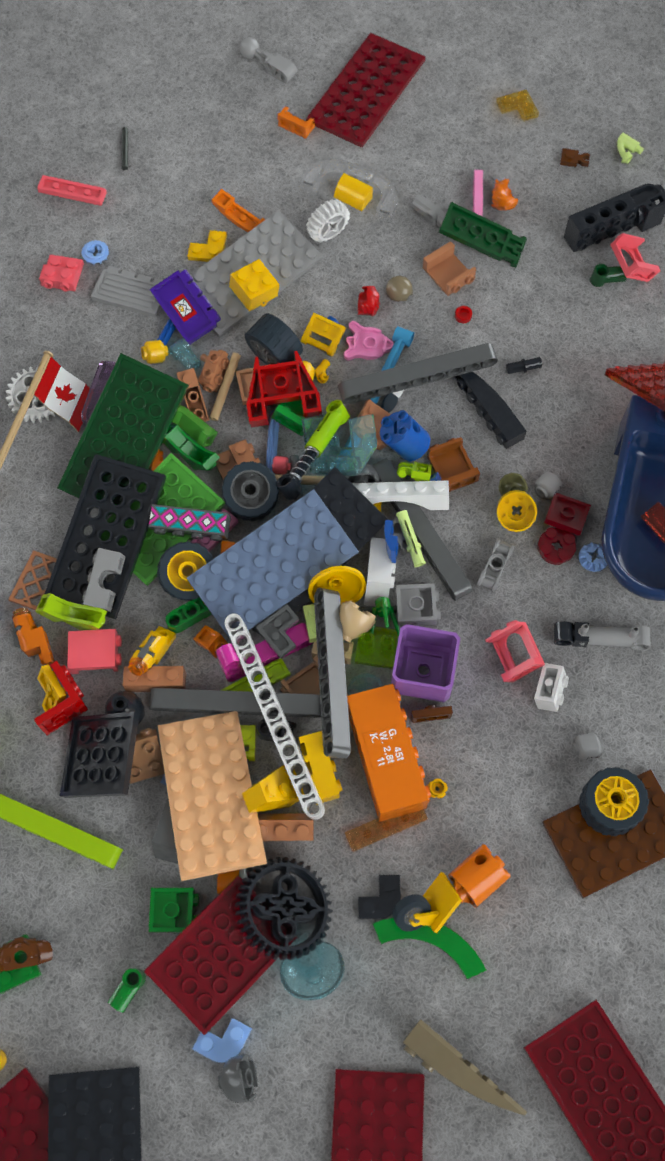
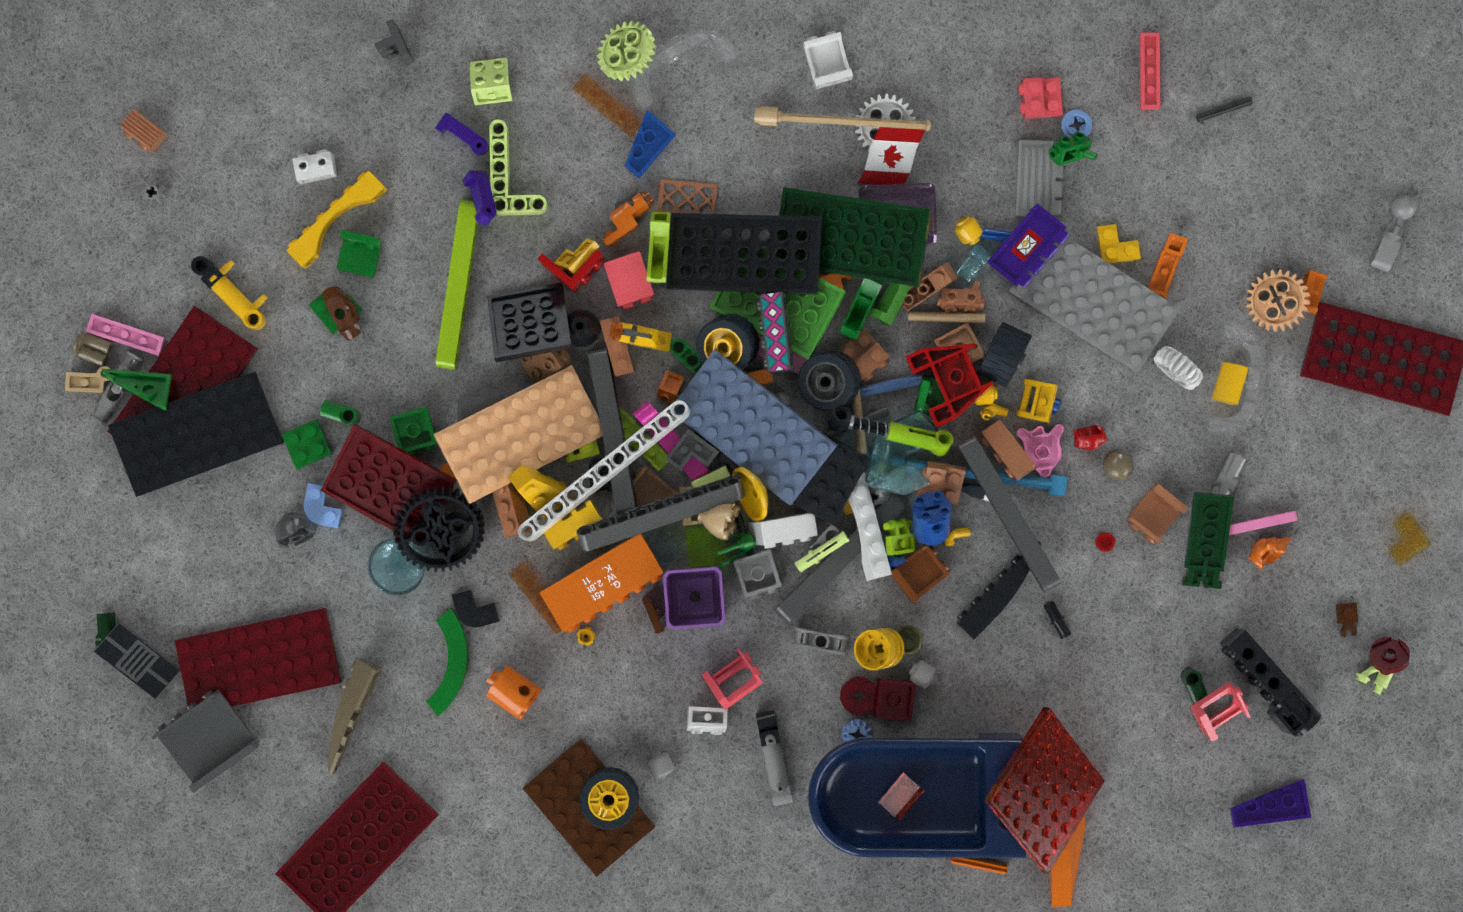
camera: 75 degrees right, 20 degrees up
light grey arch [83,548,126,612] -> none
yellow brick [229,259,280,312] -> none
coral piece [272,456,291,475] -> none
blue slope [384,520,399,563] -> none
yellow plate [393,872,462,933] -> none
none -> green plate [281,419,333,470]
none -> yellow arm [944,527,971,546]
none -> nougat brick [981,419,1035,482]
none -> green brick [1049,132,1098,166]
none -> light nougat gear [1246,269,1311,332]
none -> dark red plate [1369,637,1410,675]

